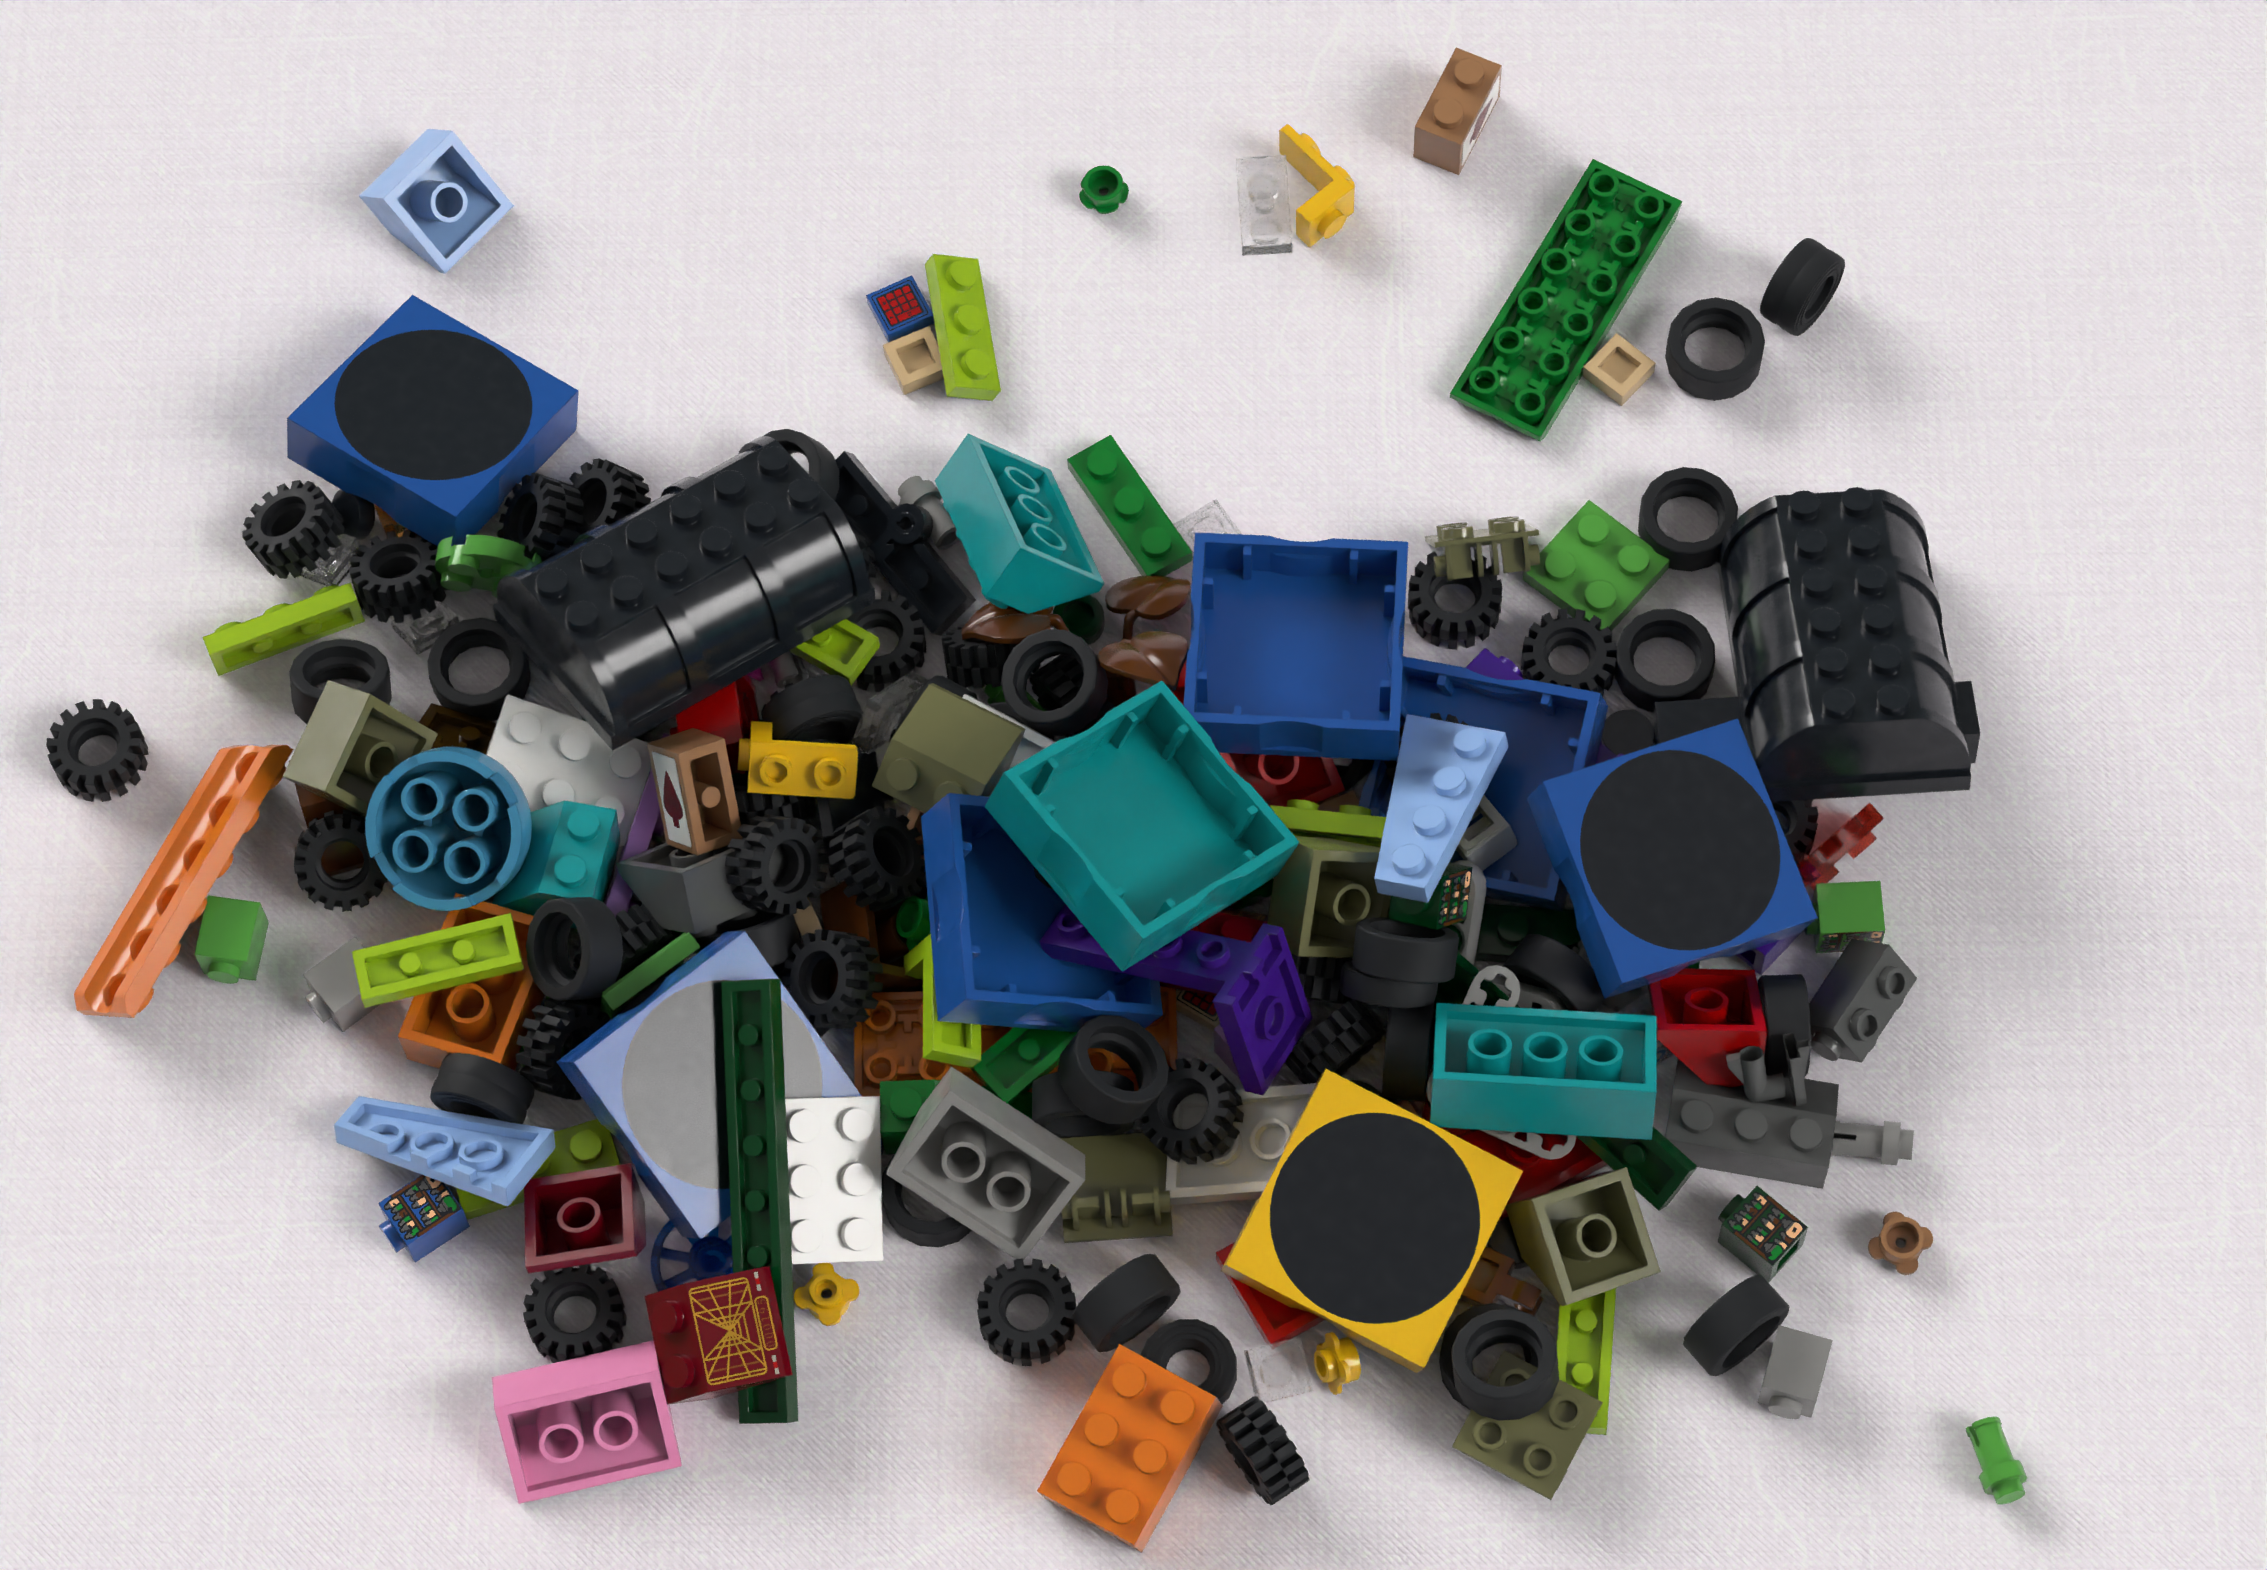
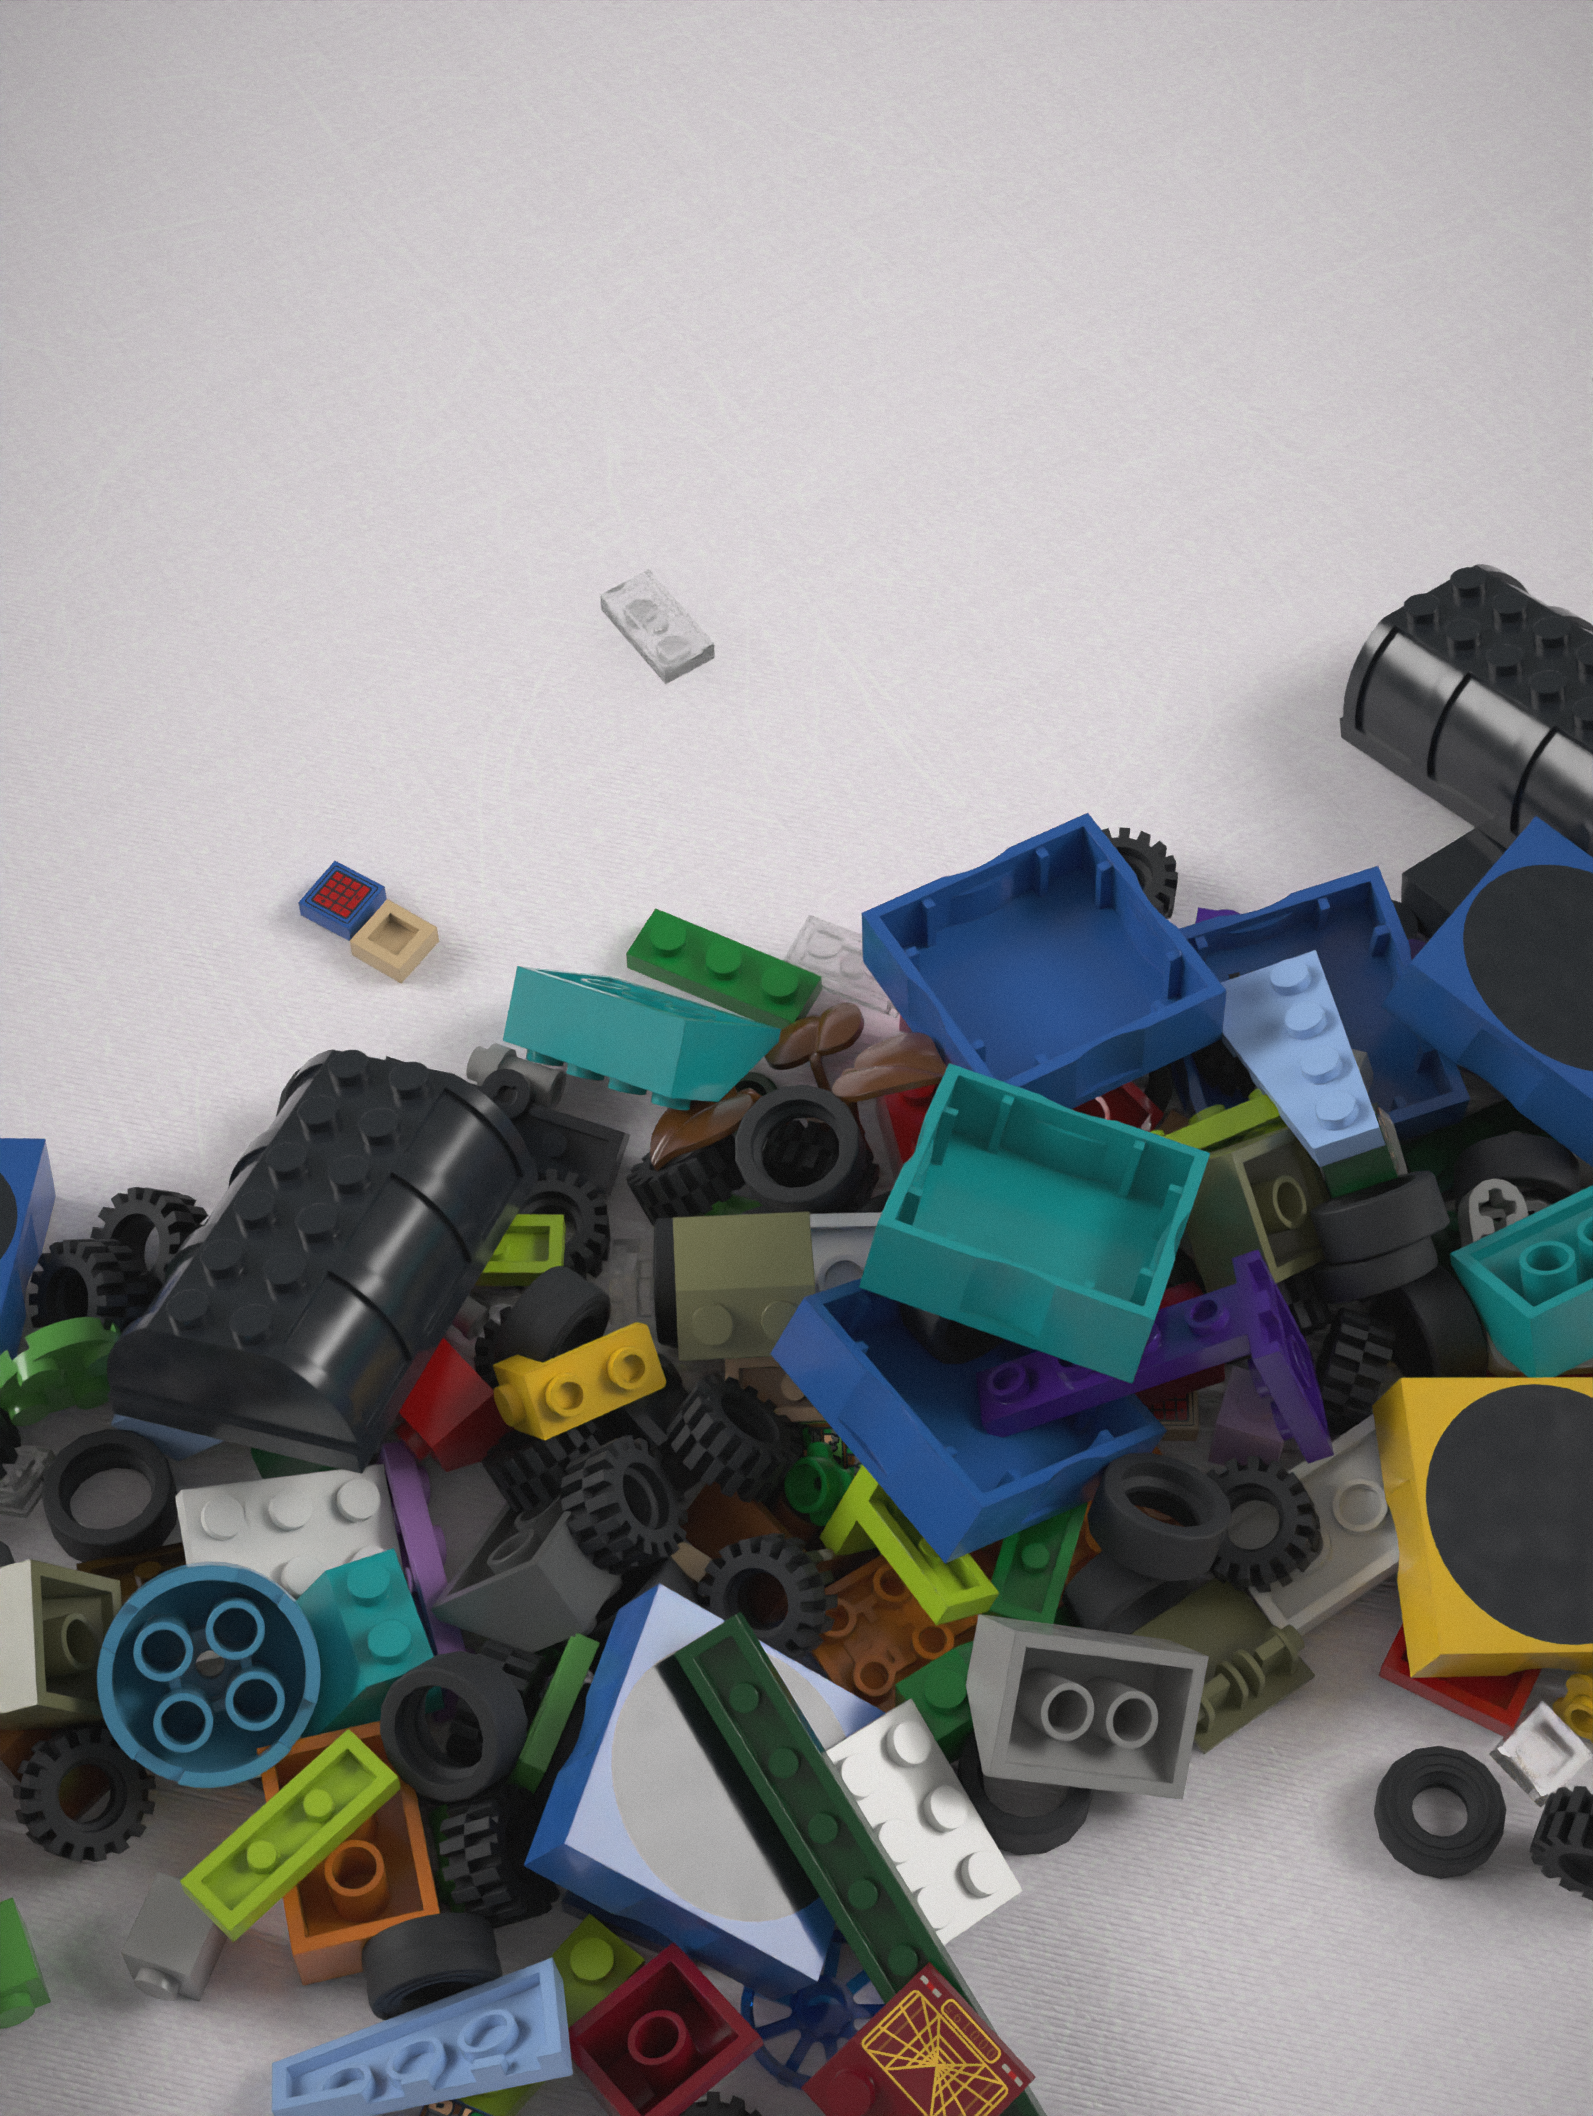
camera: 35 degrees left, 10 degrees down
medium nougat brick [647,728,742,856] -> none
yellow plate [794,1263,859,1326] -> none
lime plate [925,254,1001,401] -> none
black tyre [977,1258,1077,1366] -> none
orange brick [1037,1344,1223,1552] -> none
black tyre [1073,1254,1180,1352] -> none
green plate [1079,165,1129,214] -> none
yellow bracket [1279,124,1355,248] -> none
medium nougat brick [1413,47,1502,175] -> none
olive hinge [1425,516,1540,581] -> none
green plate [1450,159,1682,441] -> none
black tyre [1521,608,1617,696] -> none
bright green plate [1523,500,1670,631] -> none
tan tile [1583,333,1656,406] -> none
black tyre [1615,609,1715,713] -> none
black tyre [1638,467,1738,572] -> none
black tyre [1665,297,1765,401] -> none
black tyre [1760,238,1845,336] -> none

